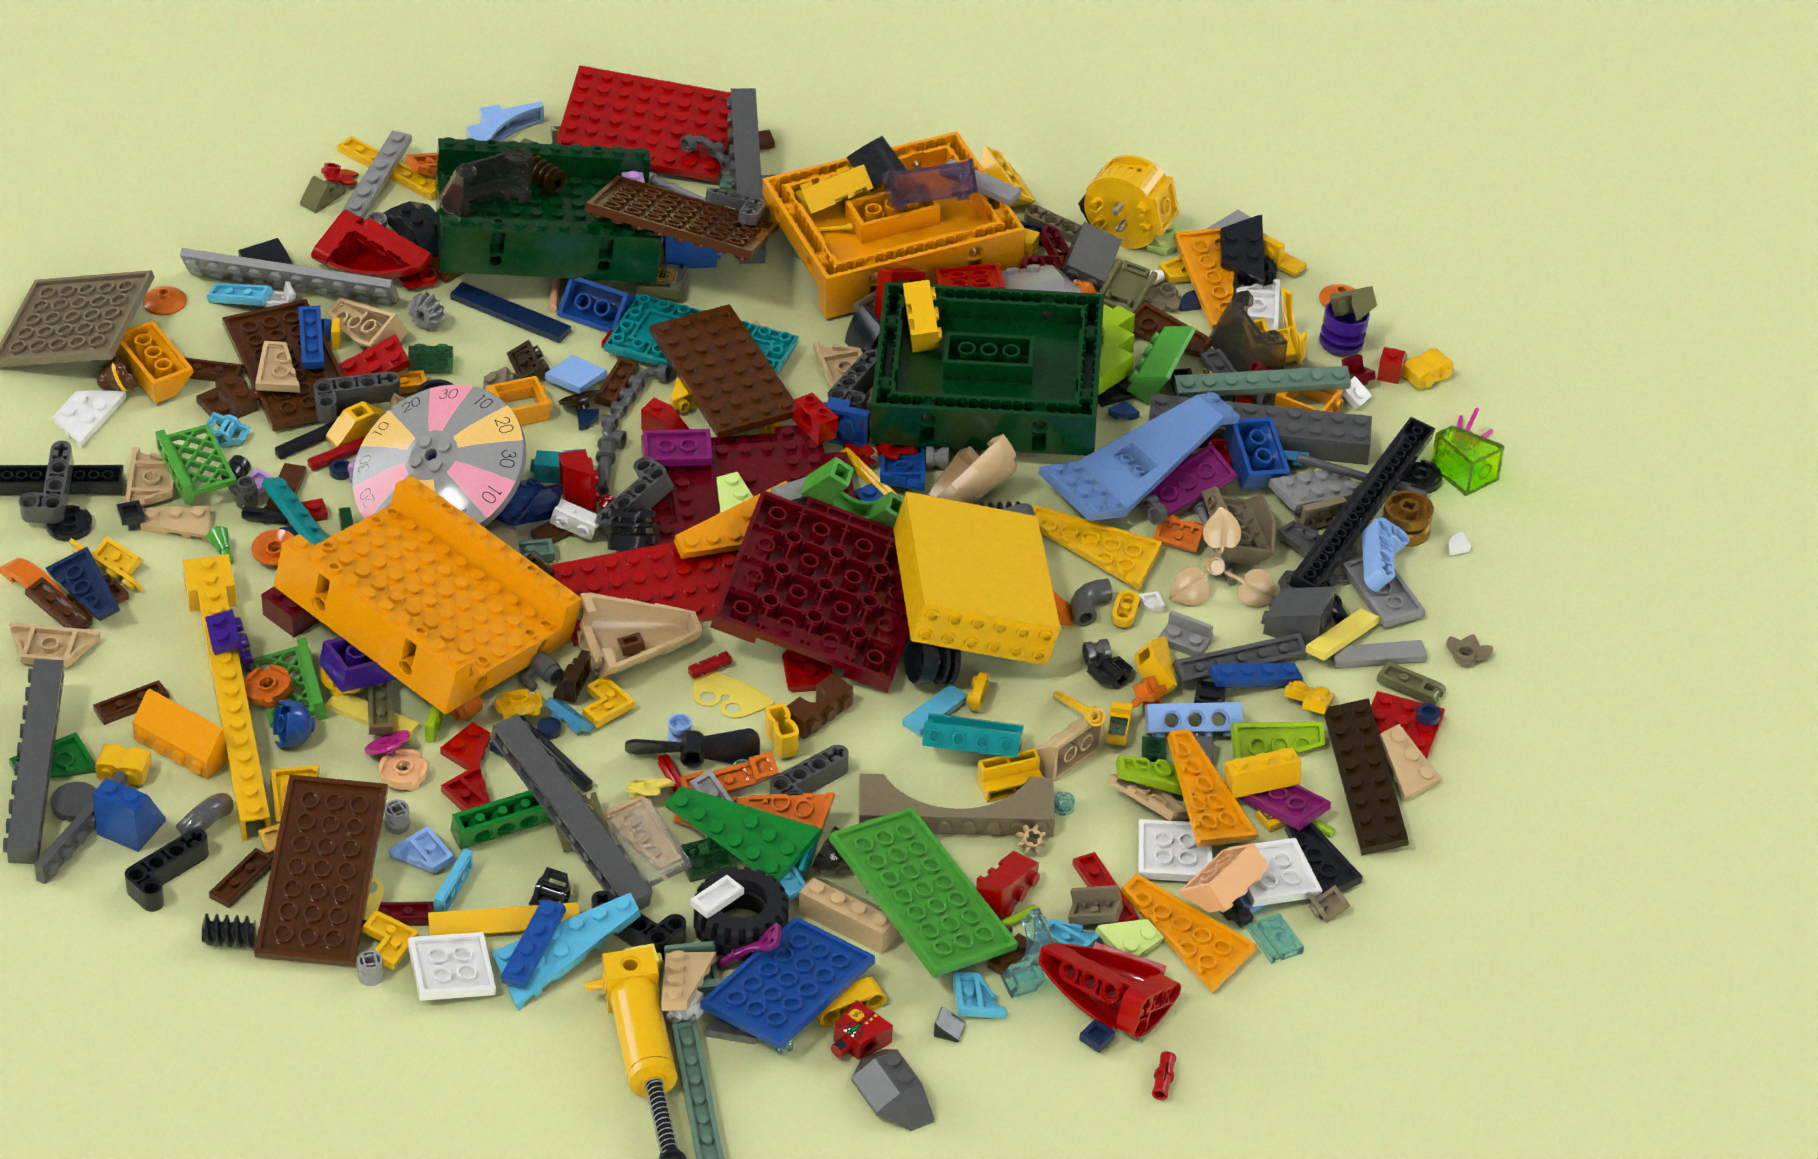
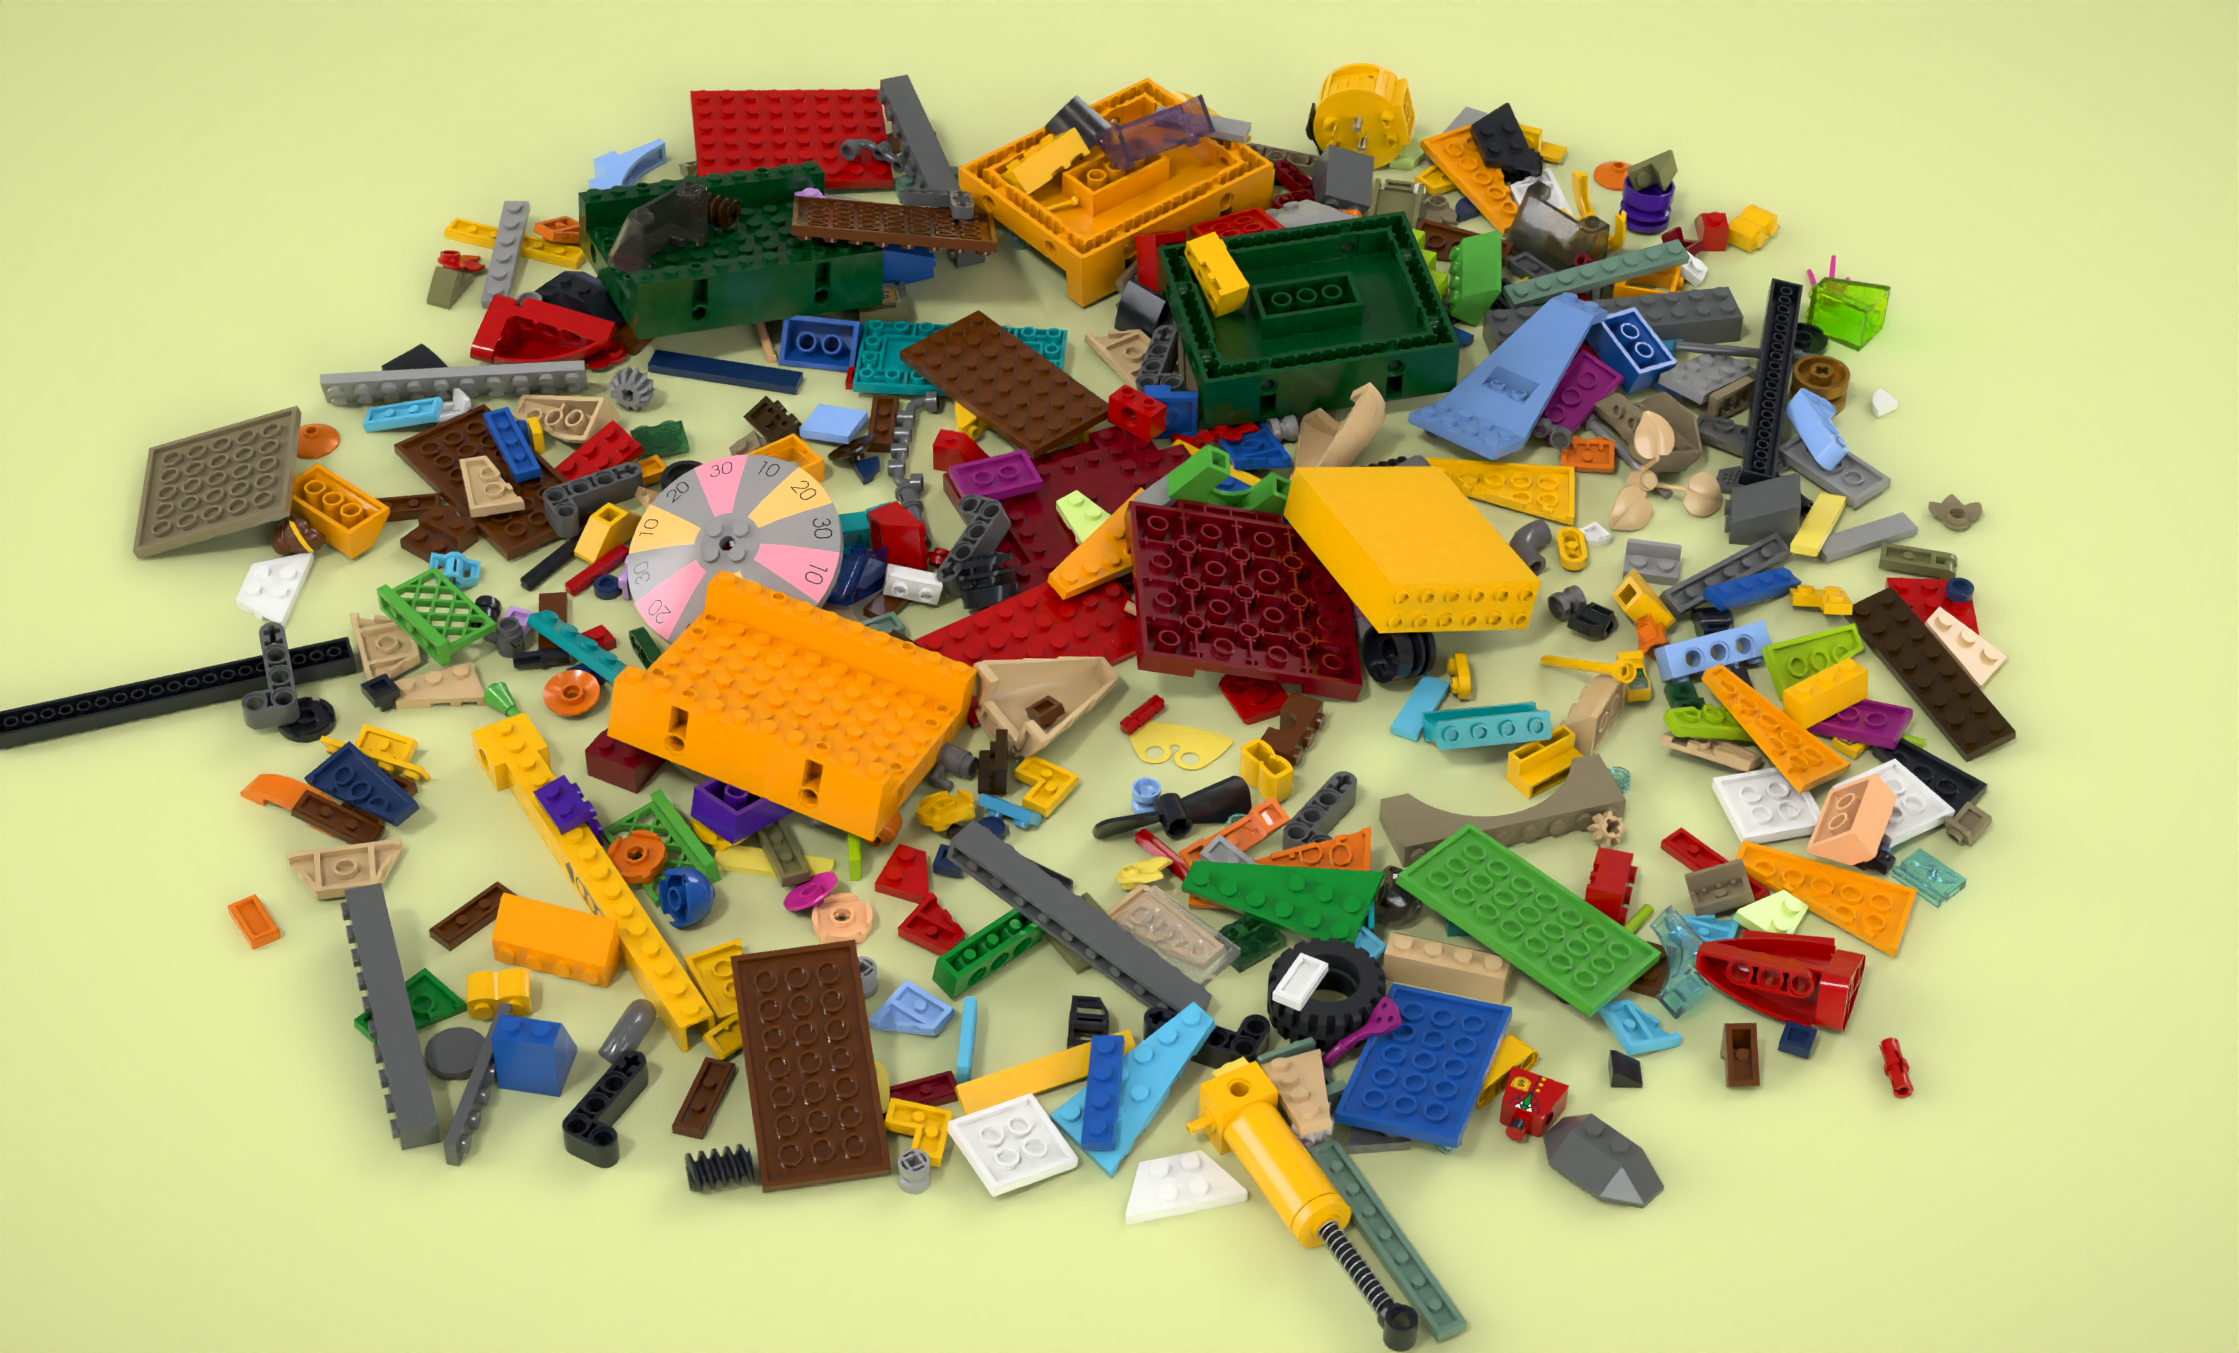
camera: 15 degrees left, 0 degrees up
none -> white wing [1125,1150,1247,1225]
none -> reddish brown slope [1720,1023,1760,1087]

